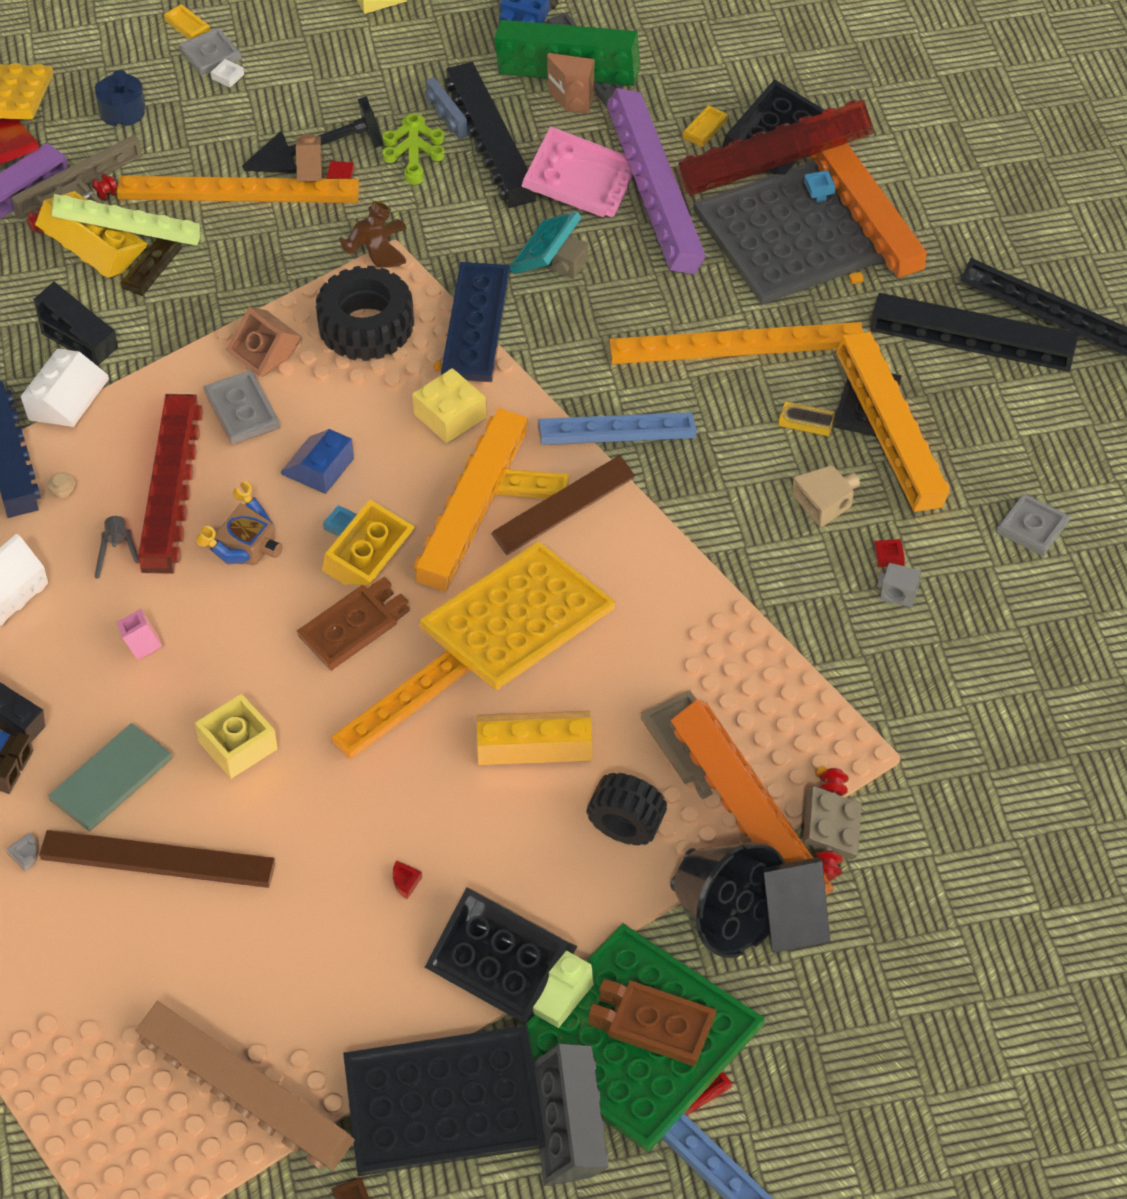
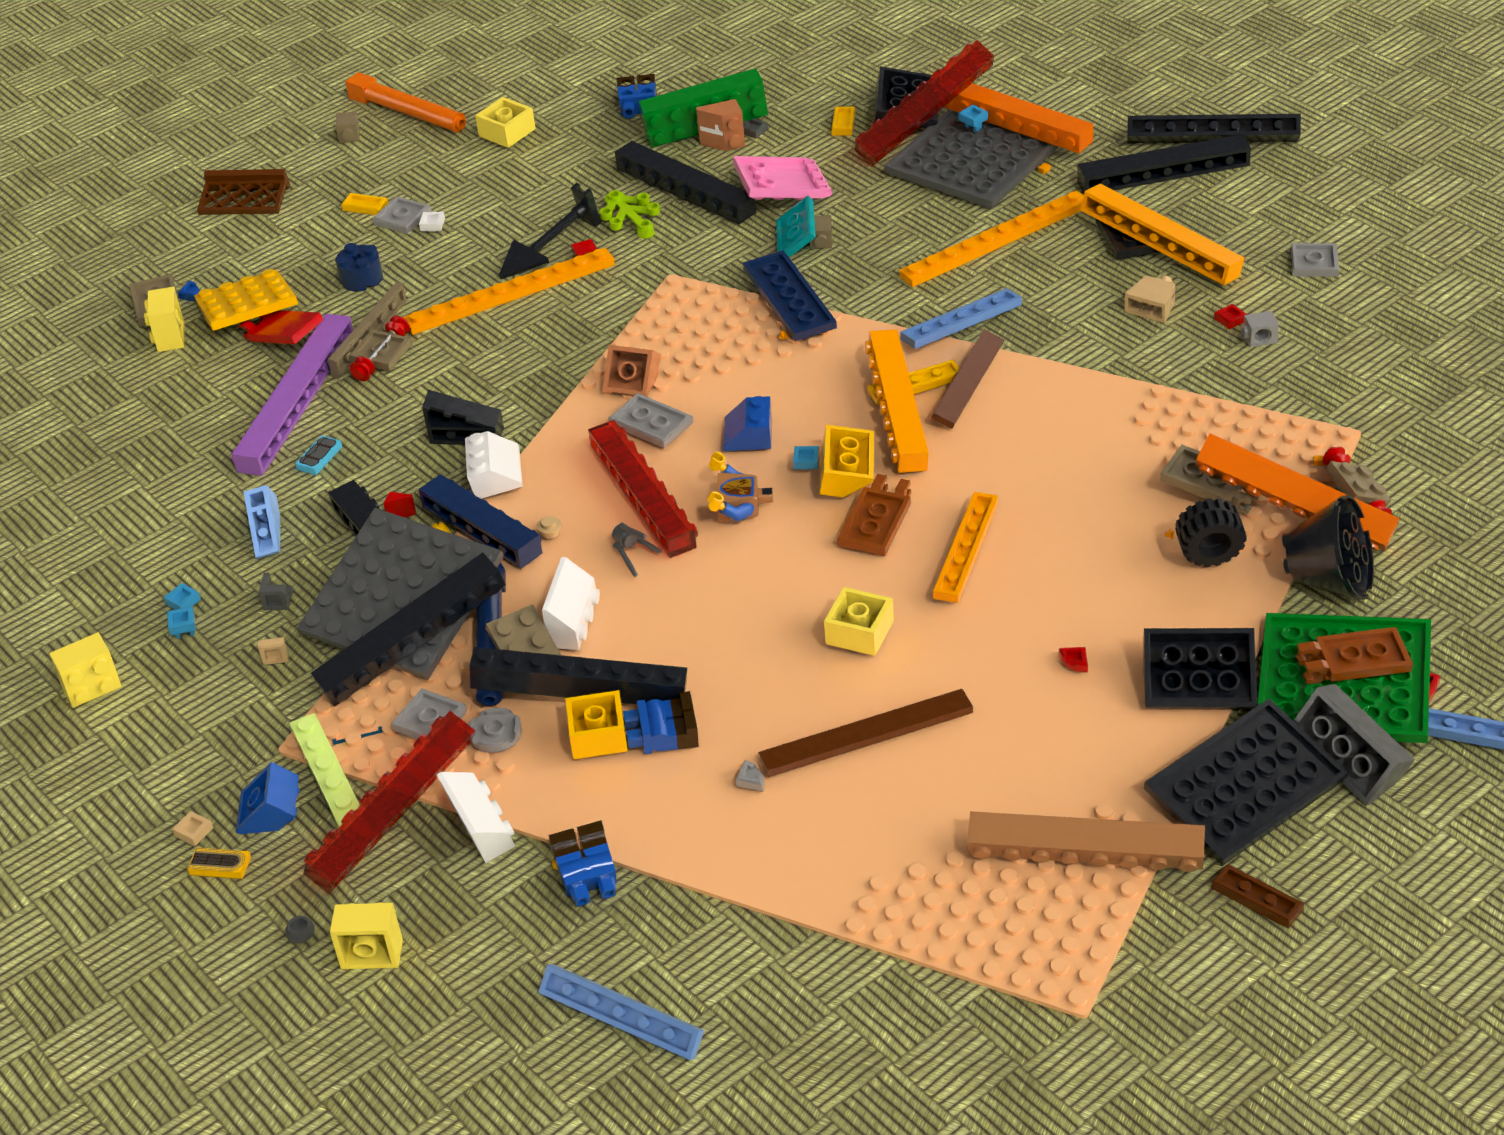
camera: 25 degrees left, 10 degrees down
yellow slope [35,191,147,278] -> none
sand green tile [48,723,172,832] -> none
yellowish green plate [51,194,200,246] -> none
bright pink brick [116,609,162,660] -> none
dark brown tile [120,238,182,296] -> none
medium nougat slope [296,134,323,182] -> none
black tyre [316,266,414,361] -> none
reddish brown animal [338,201,407,268] -> none
light yellow brick [412,368,487,443] -> none
yellow plate [419,541,616,691] -> none
sand blue plate [424,77,468,140] -> none
yellow slope [477,711,593,765] -> none
yellowish green arch [533,951,594,1028] -> none
medium lavender brick [607,88,706,274] -> none
black tile [761,857,831,953] -> none
tile [778,401,835,436] -> none

